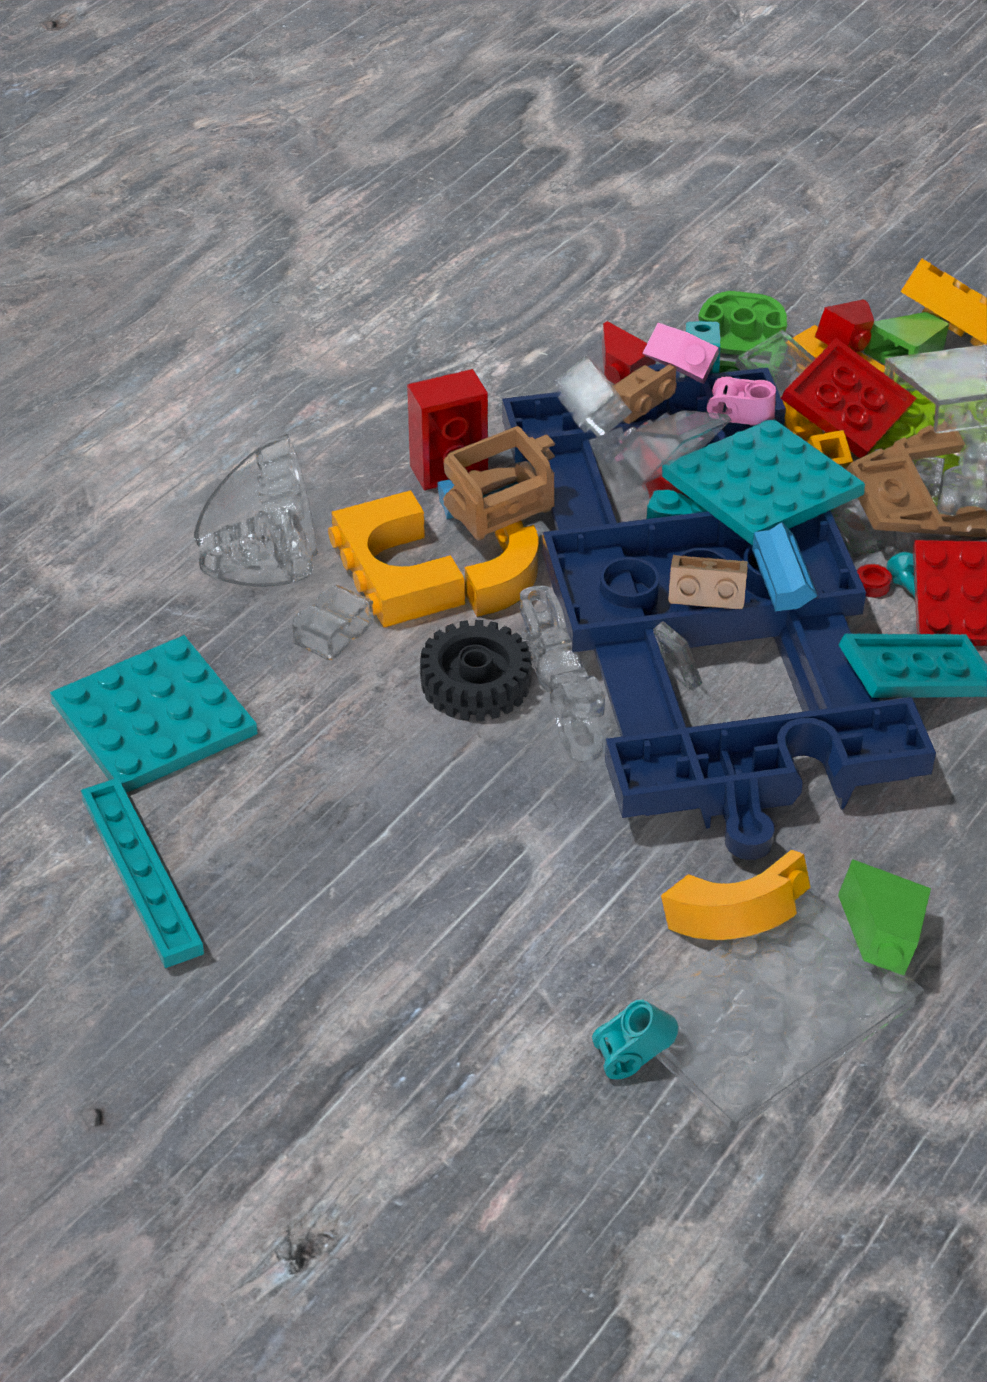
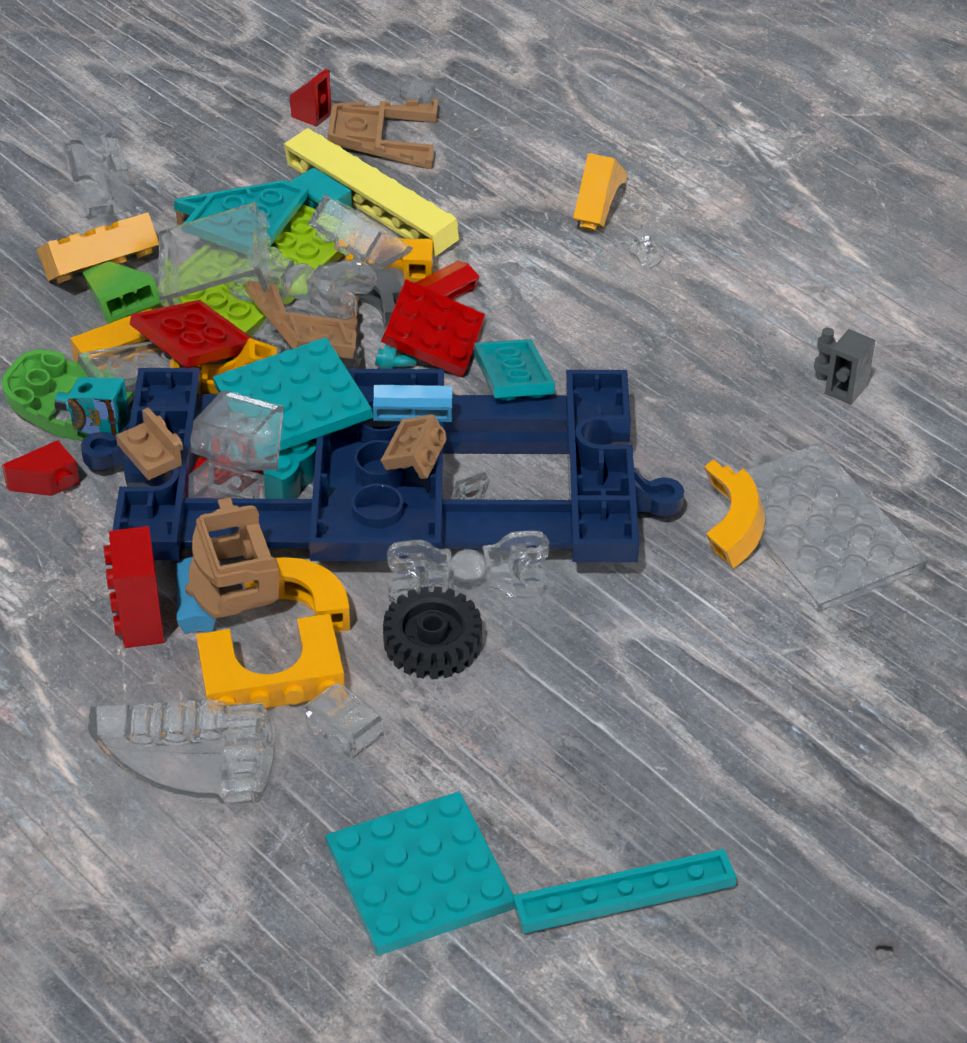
camera: 80 degrees left, 0 degrees up
clear brick [554,355,632,439] -> none
teal piece [592,999,679,1080] -> none
bright pink slope [642,323,719,384] -> none
bright pink piece [707,377,776,426] -> none
red slope [815,299,874,352] -> none
bright green slope [838,859,931,976] -> none

